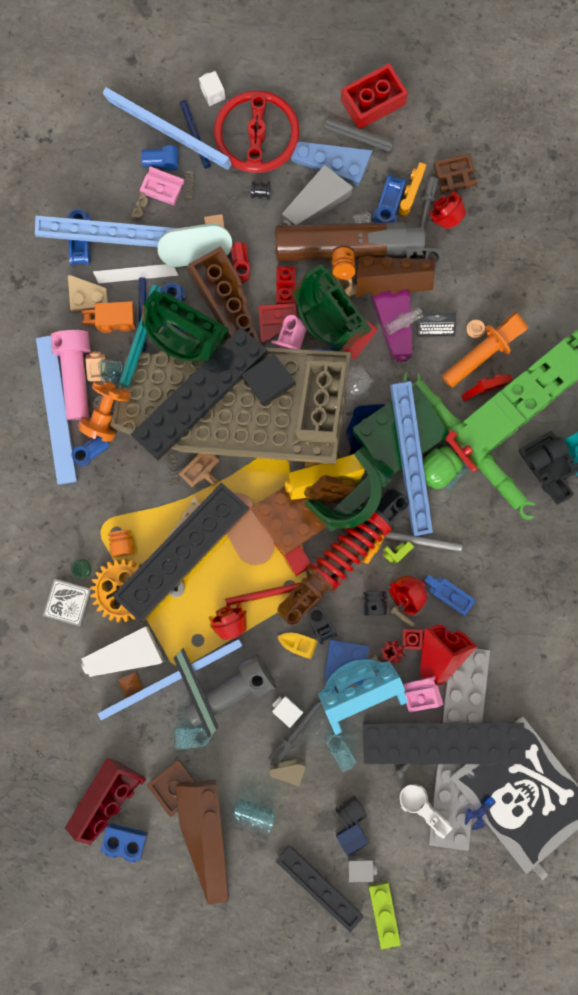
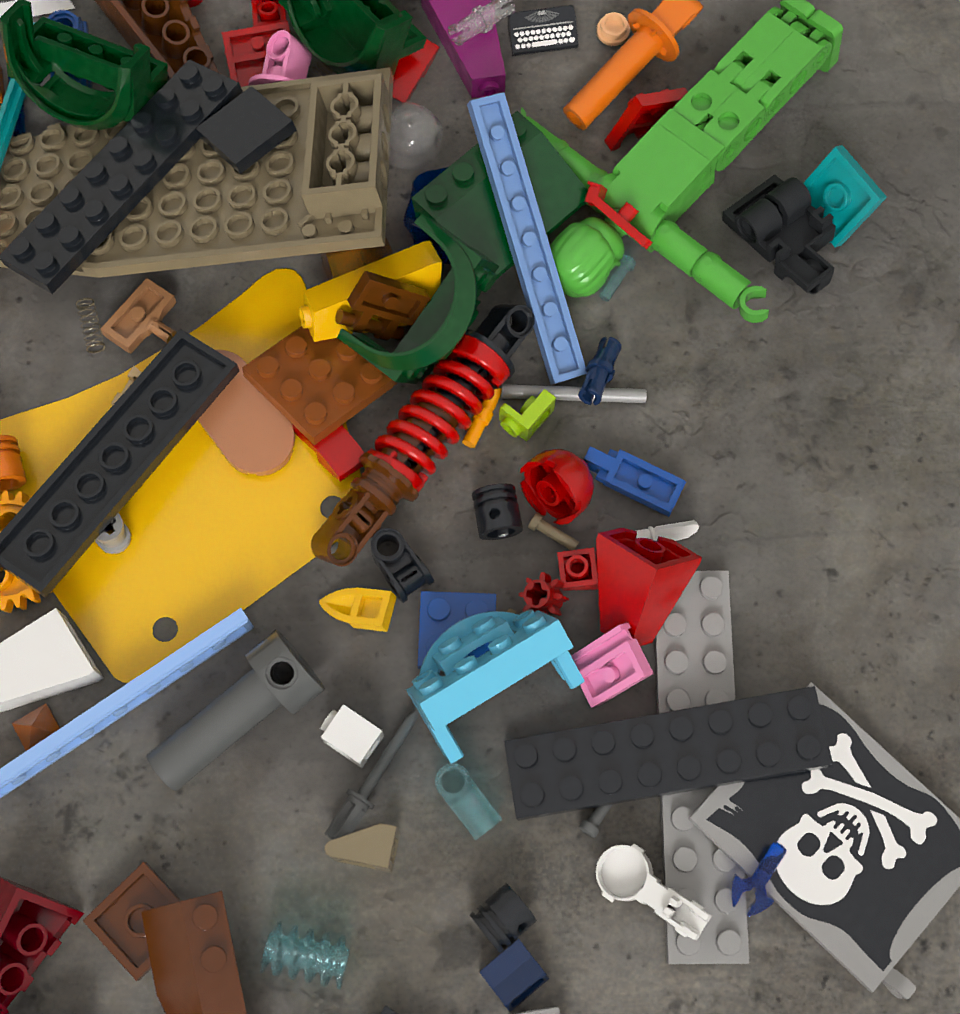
camera: 10 degrees left, 10 degrees down
clear light blue piece [173,727,212,750] -> none
sticker [174,648,219,738] -> none
red cone [209,604,247,640] -> none
red bar [225,582,301,606] -> none
none -> dark blue pin [578,337,622,405]
none -> white piece [635,520,699,541]

